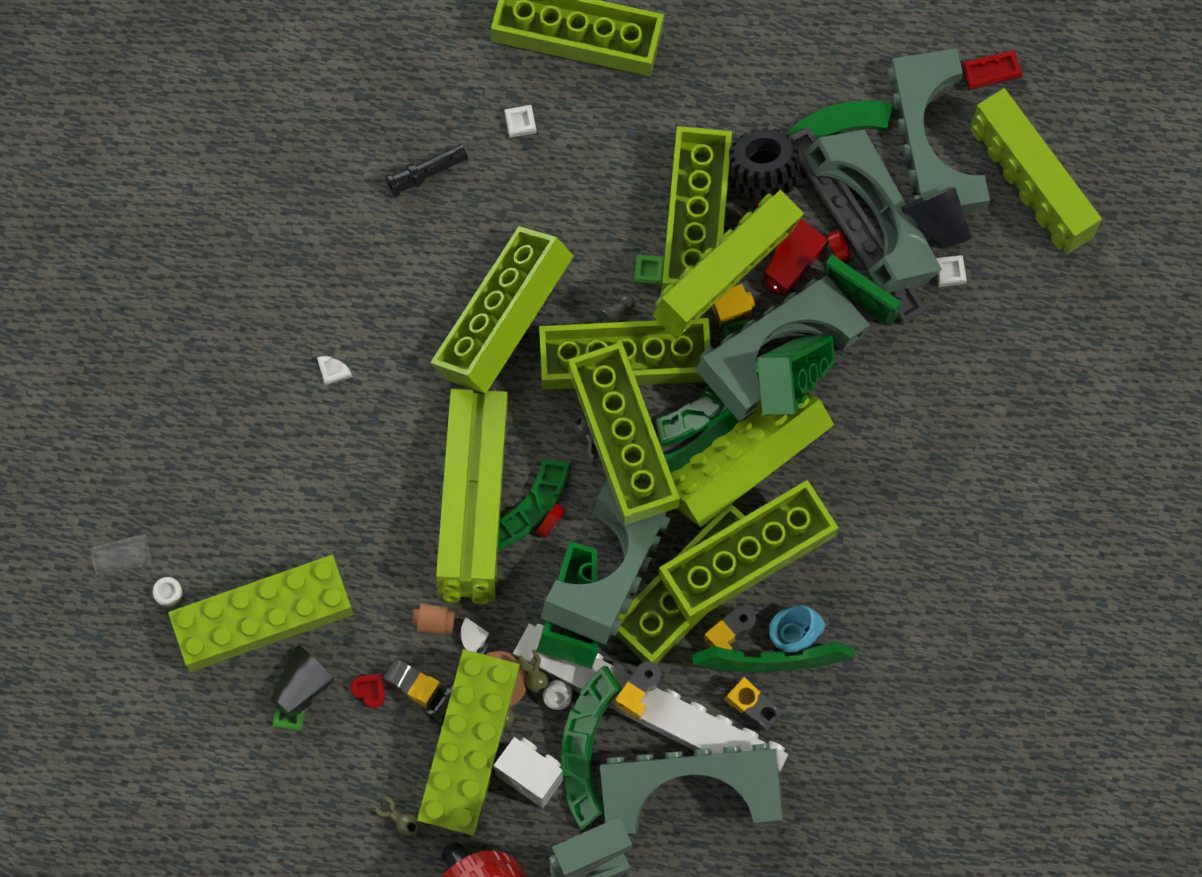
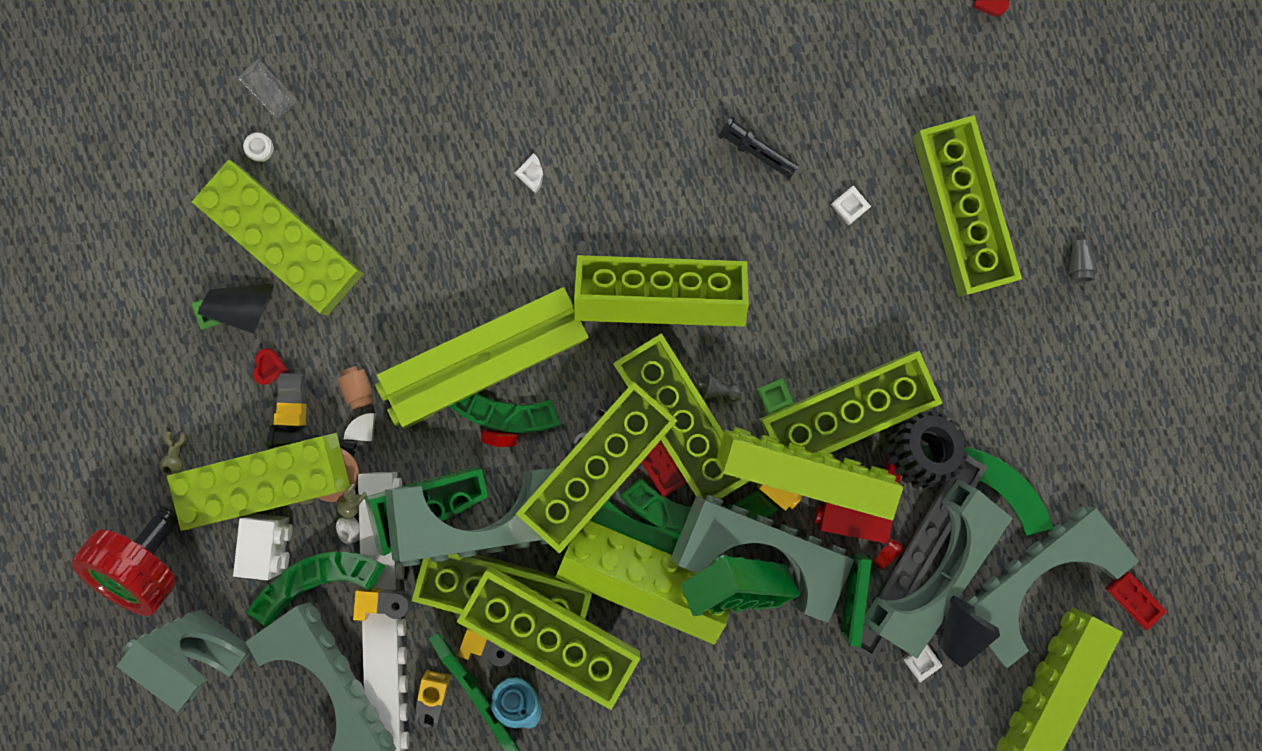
camera: 60 degrees right, 15 degrees up
none -> red plate [641,441,687,497]

